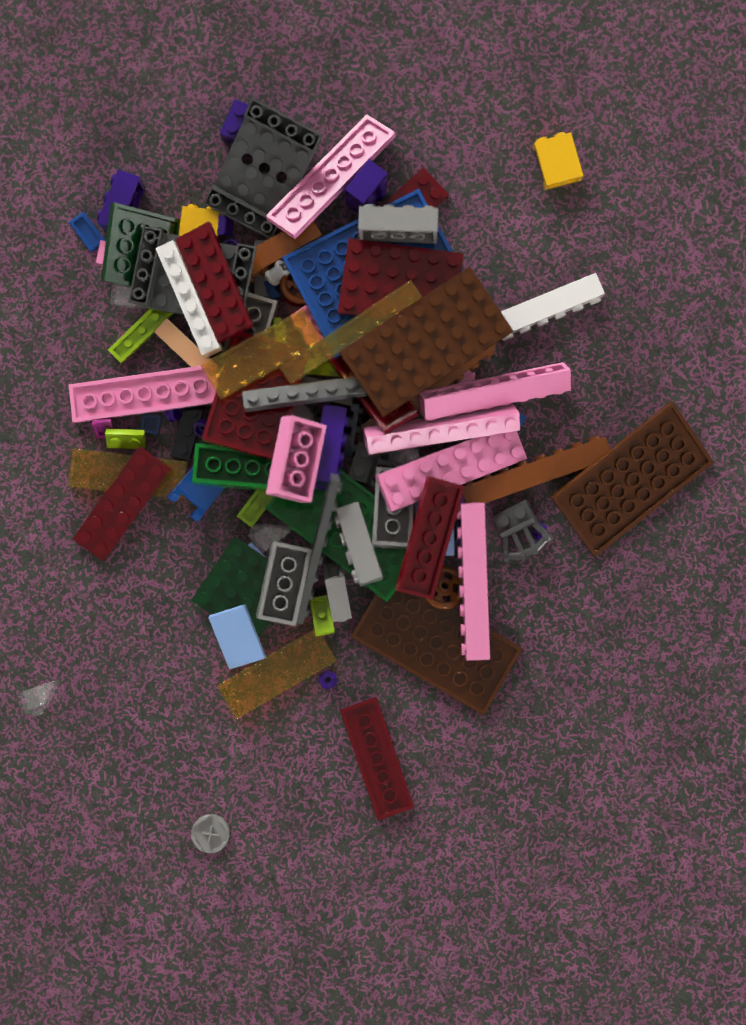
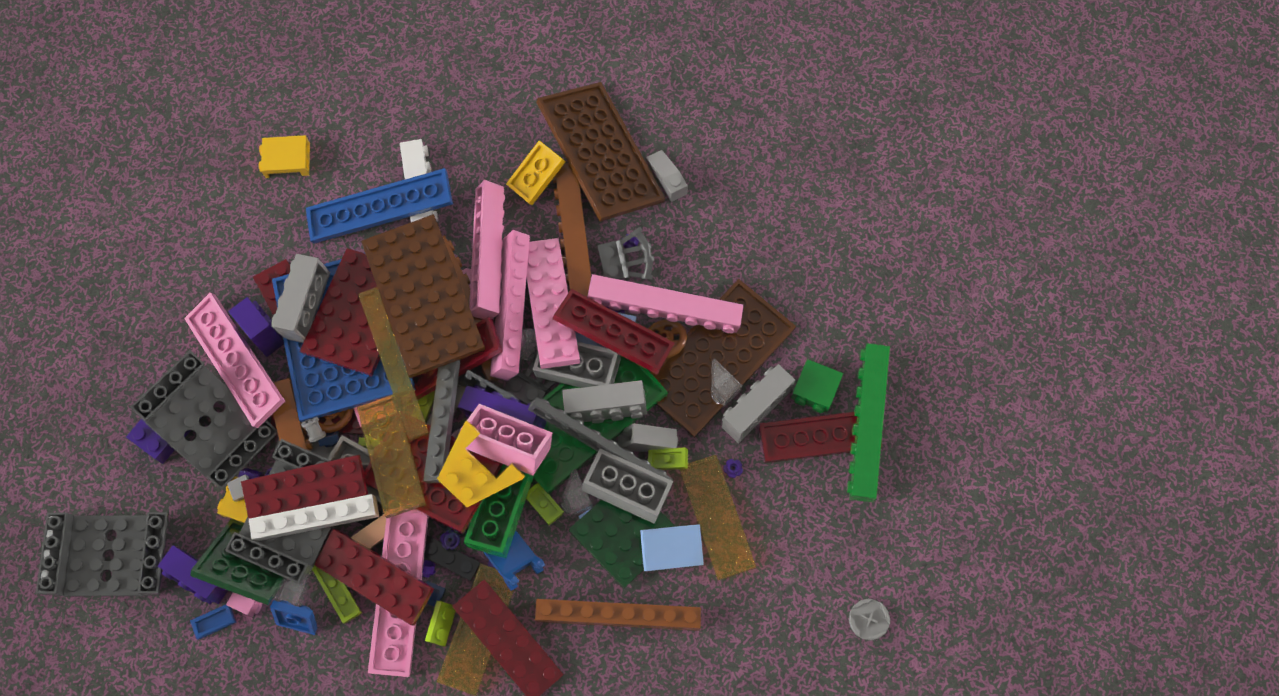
camera: 75 degrees left, 15 degrees down
magenta plate [92,417,115,439] -> none
none -> dark grey slope [36,512,169,597]
none -> light grey tile [227,474,249,502]
none -> blue plate [270,600,317,635]
none -> blue plate [306,168,453,244]
none -> dark red plate [314,529,434,626]
none -> yellow wing [437,420,525,507]
none -> yellow plate [506,140,566,205]
none -> dark orange brick [535,599,701,631]
none -> light grey slope [646,150,688,202]
none -> clear slope [711,358,742,407]
none -> light grey brick [722,364,795,444]
none -> green brick [791,359,843,413]
none -> green brick [847,343,890,503]

